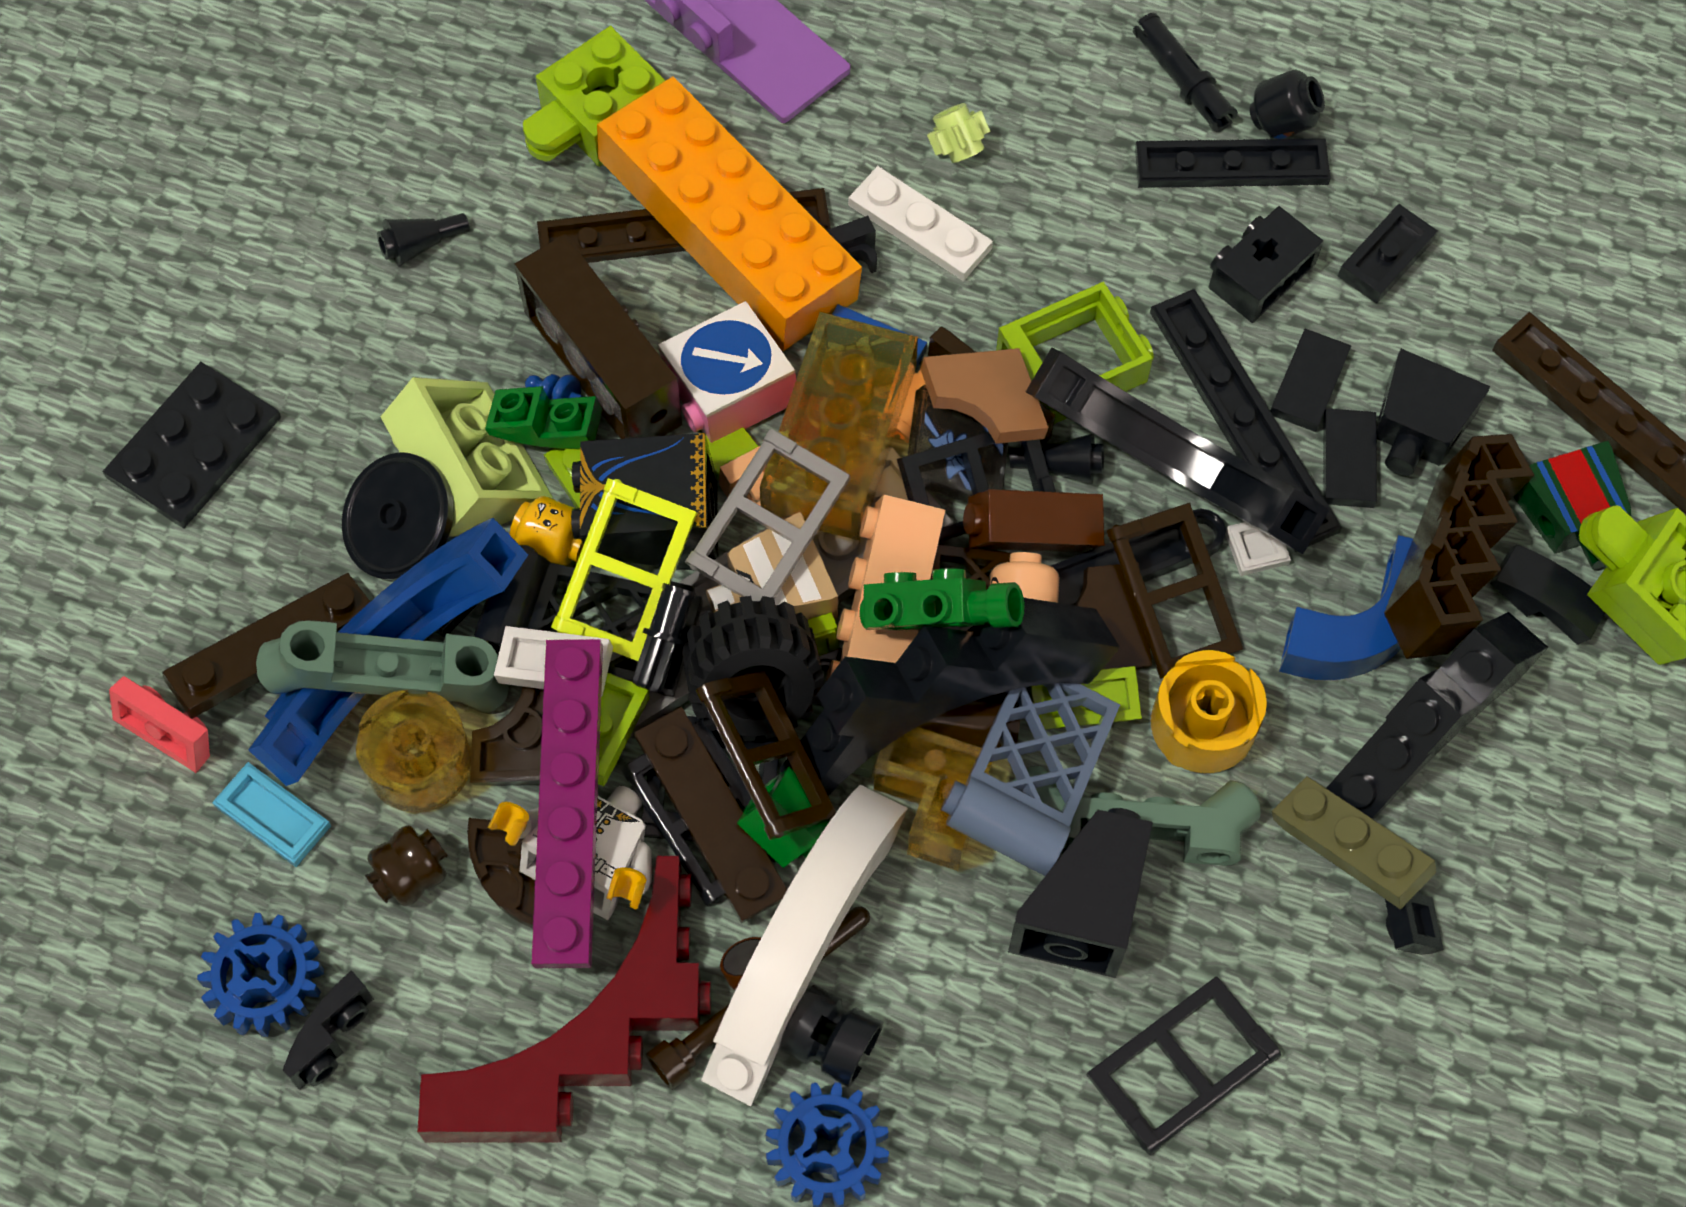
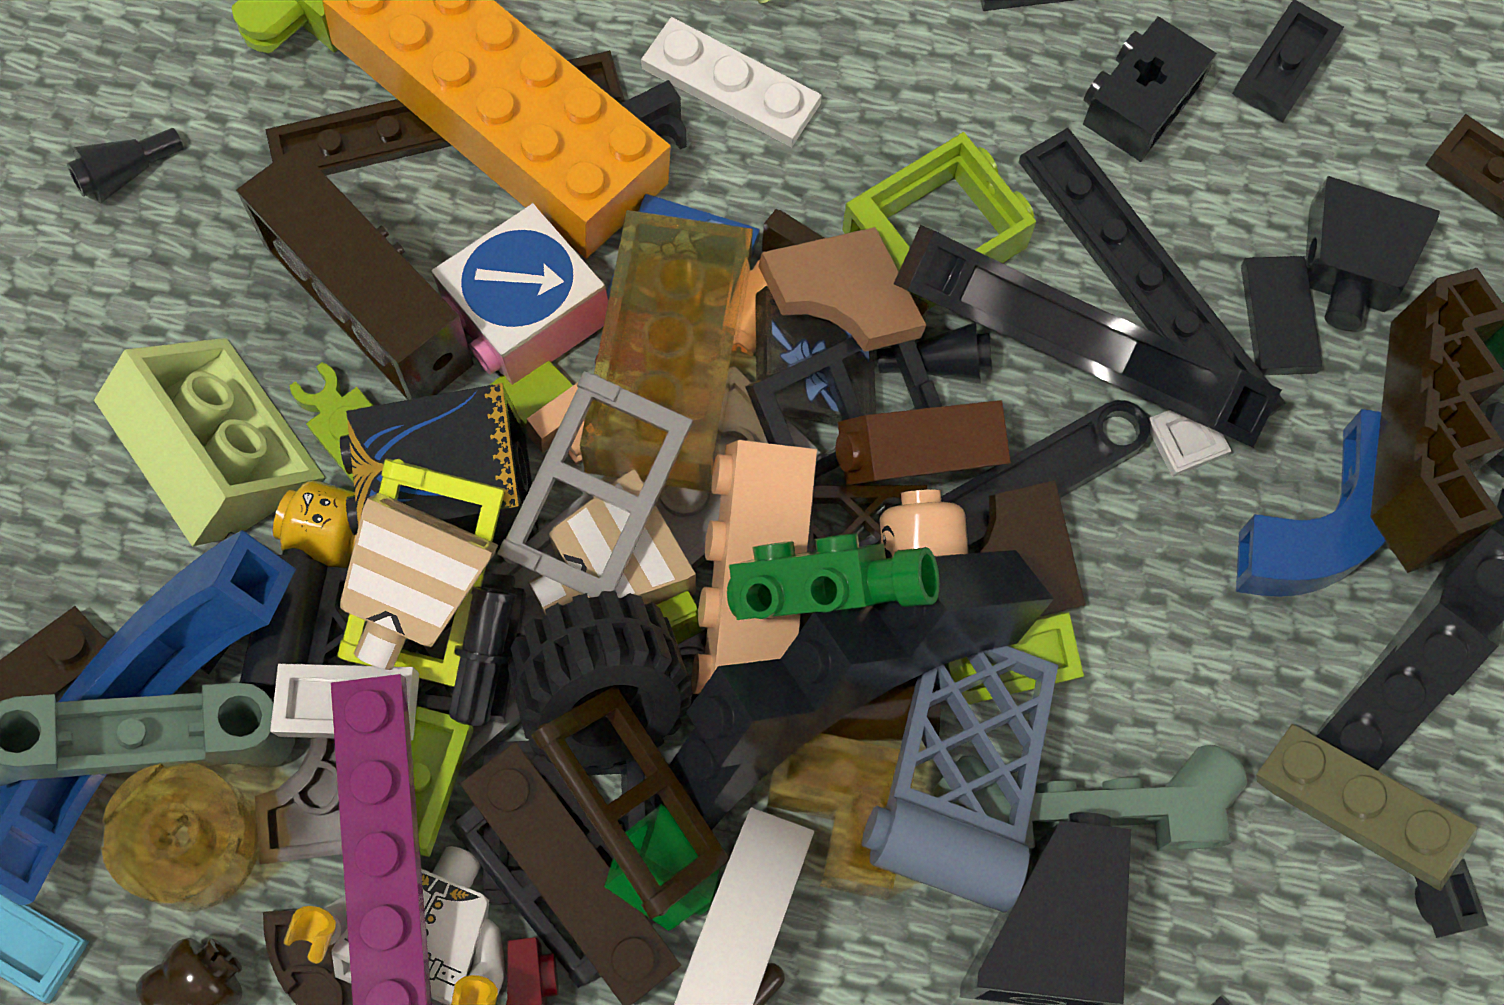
camera: 10 degrees left, 5 degrees up
black shield [342,452,454,581] -> none
green slope [485,386,603,449] -> none
blue hair [525,374,584,399] -> none
dark brown window [1106,502,1243,679] -> none
yellow brick [1151,650,1267,773] -> none
black tile [1270,328,1351,432] -> none
none -> torso [340,493,498,670]

